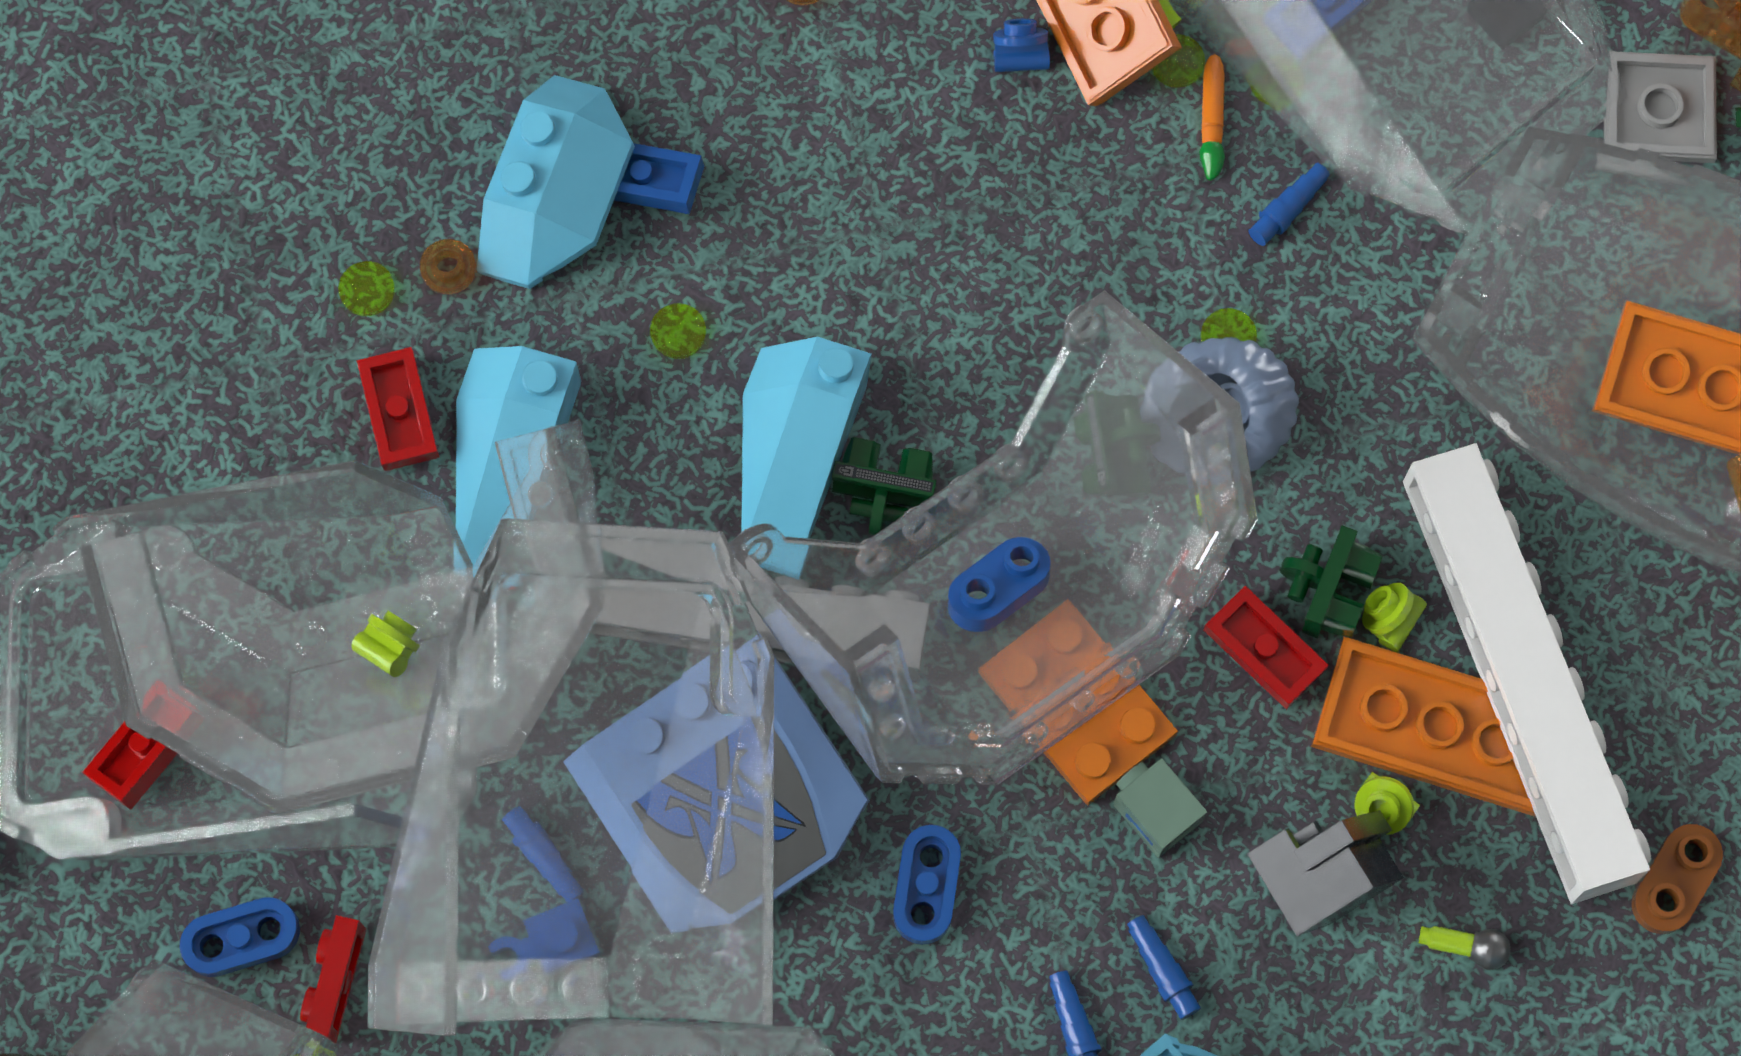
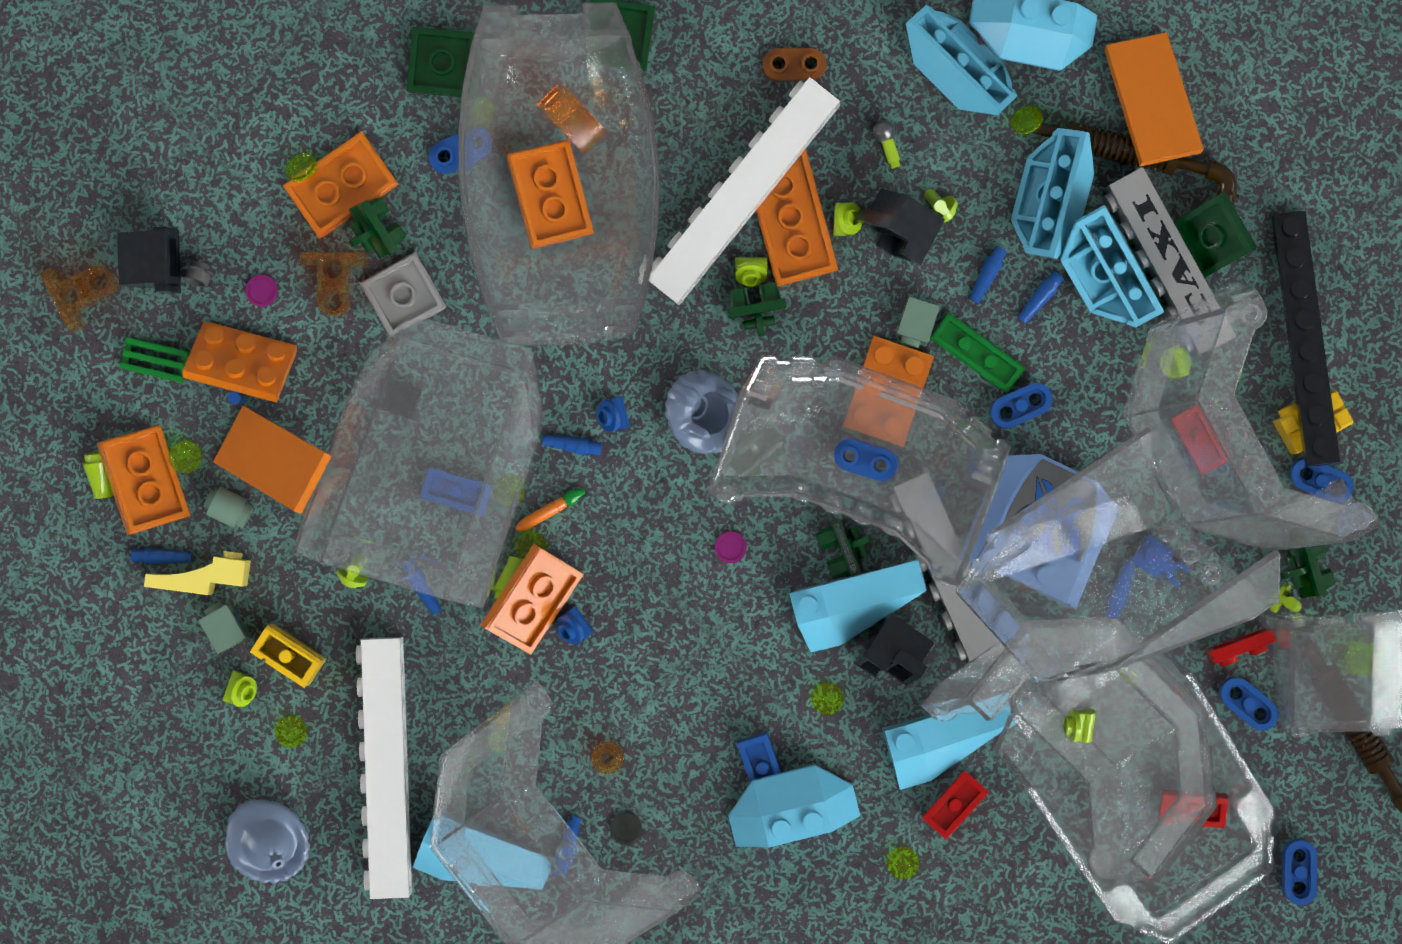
camera: 125 degrees left, 15 degrees up
clear orange plate [420,239,477,294] -> none
clear neon green piece [1200,308,1257,342] -> none
red plate [1203,586,1329,710] -> none
none -> blue plate [596,396,630,432]
none -> magenta piece [715,531,747,563]
none -> black plate [854,613,934,686]
none -> lime plate [924,189,958,223]
none -> green tile [930,312,1025,394]

